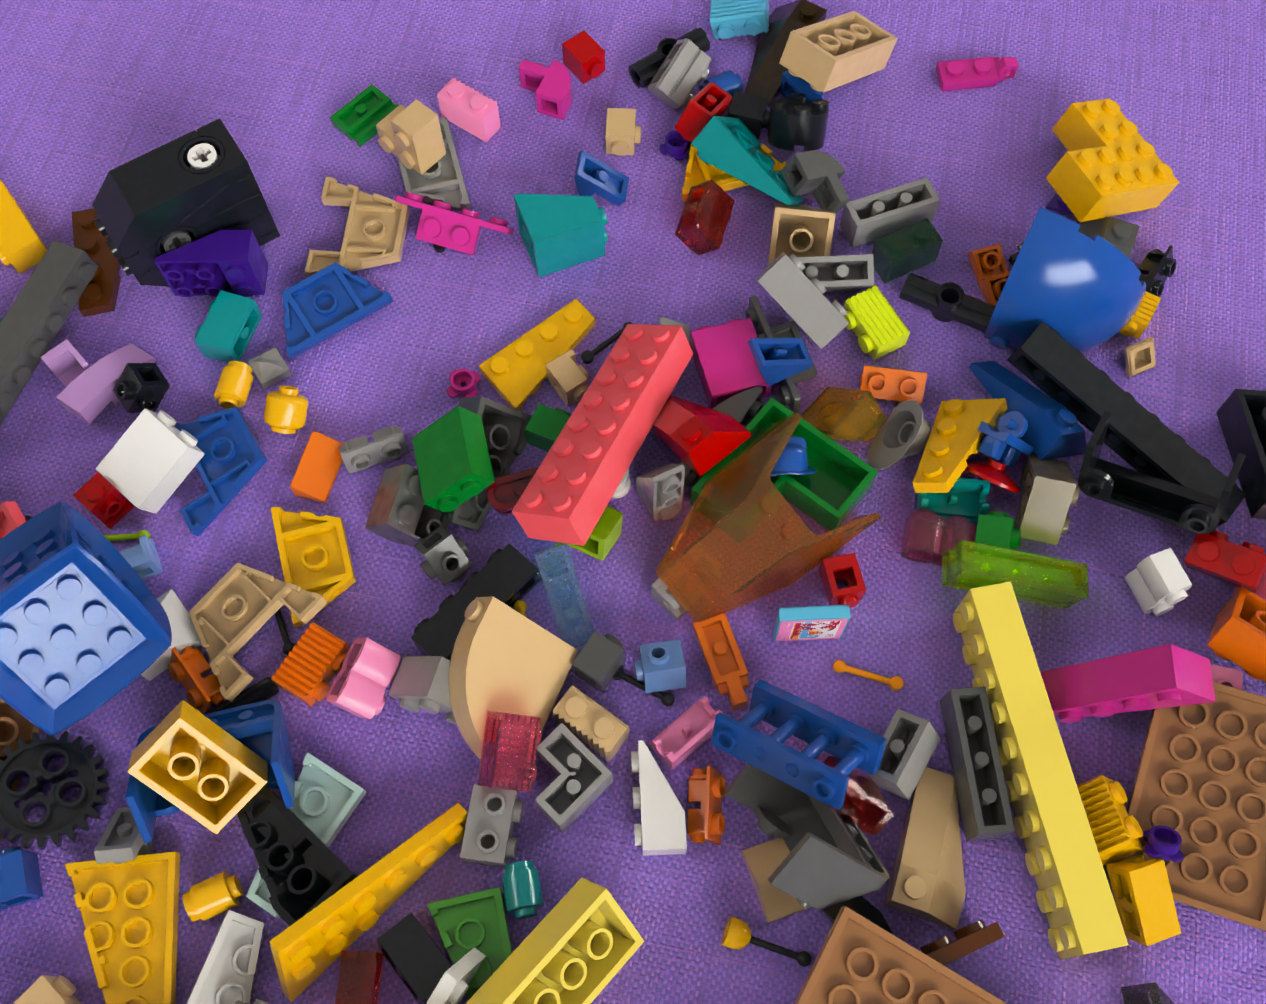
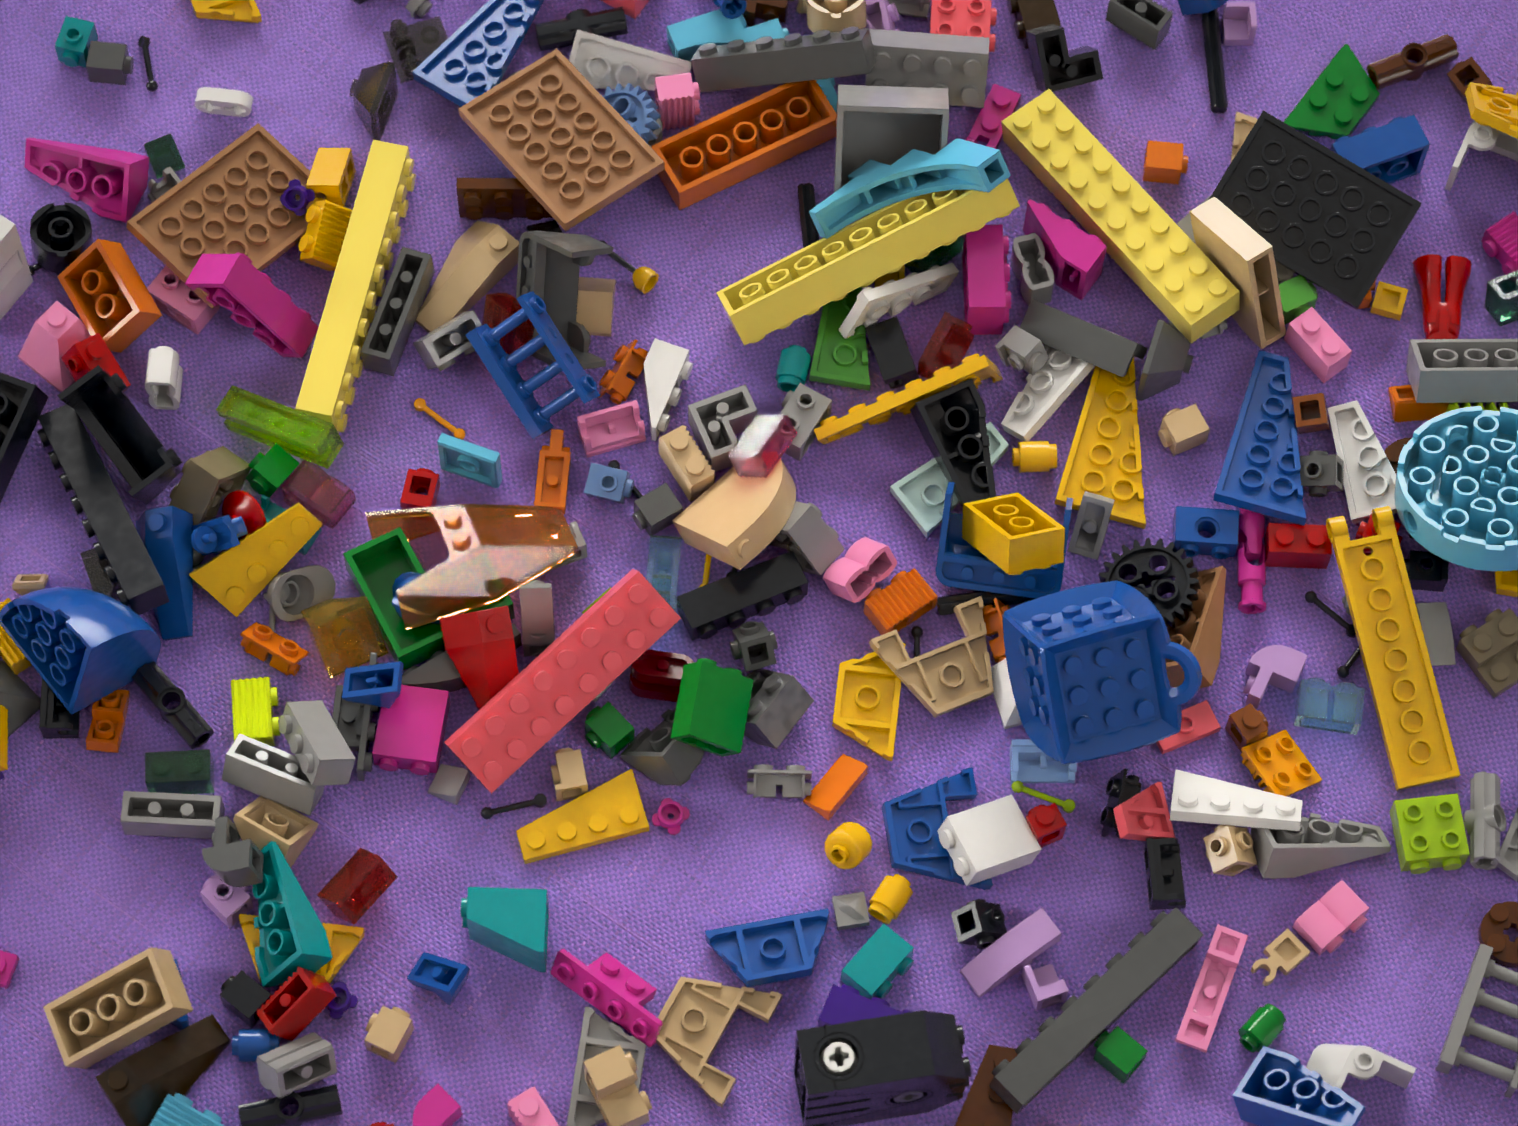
camera: 160 degrees left, 0 degrees up
black brick [767,92,829,151] -> none

